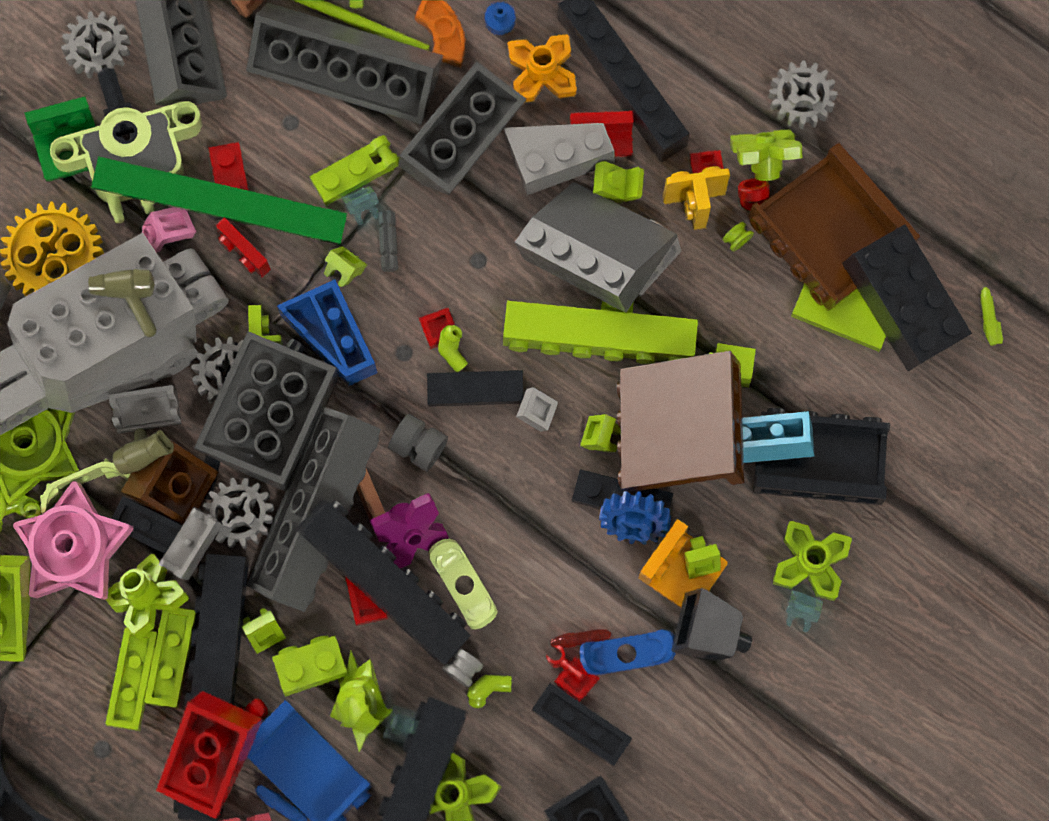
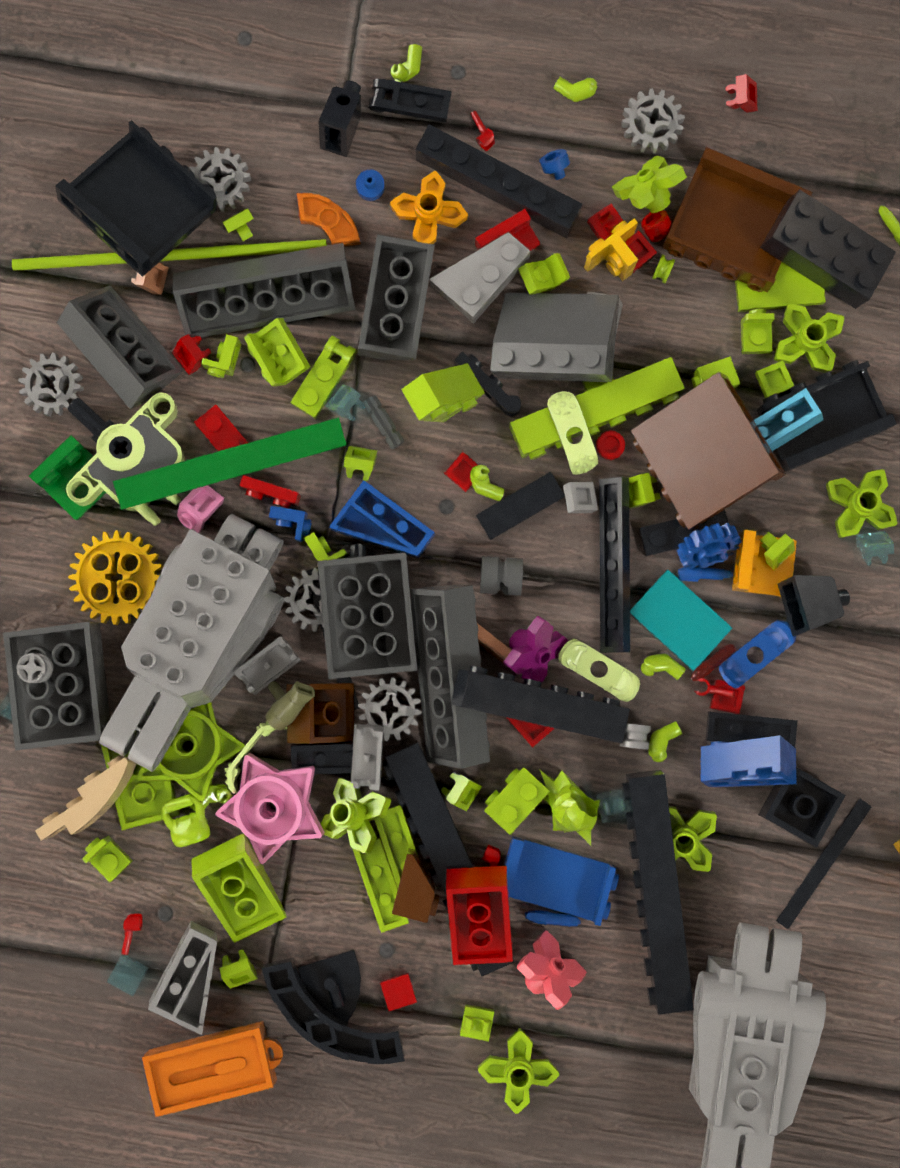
camera: 25 degrees left, 10 degrees up
olive piece [88,269,157,337] -> none
none -> red tile [172,334,211,375]
none -> lime bracket [201,334,242,378]
none -> lime bracket [244,318,311,386]
none -> blue bracket [269,506,312,542]
none -> black shield [298,950,361,1022]
none -> red tile [380,972,417,1011]
none -> reddish brown slope [392,848,440,923]
none -> lime wedge [401,363,485,422]
none -> black plate [454,351,521,417]
none -> red hand [470,111,495,151]
none -> blue tile [539,149,570,180]
none -> yellowish green piece [547,391,598,475]
none -> lime arm [553,76,598,102]
none -> red tile [596,430,625,461]
none -> black plate [599,477,630,653]
none -> red plate [625,231,657,273]
none -> teal tile [630,569,732,671]
none -> lime arm [641,654,686,680]
none -> blue piece [678,566,733,582]
none -> wedge [701,735,796,787]
none -> red tile [725,74,758,113]
none -> lime bracket [741,309,775,354]
none -> lime plate [755,361,794,398]
none -> lime plant [774,303,844,373]

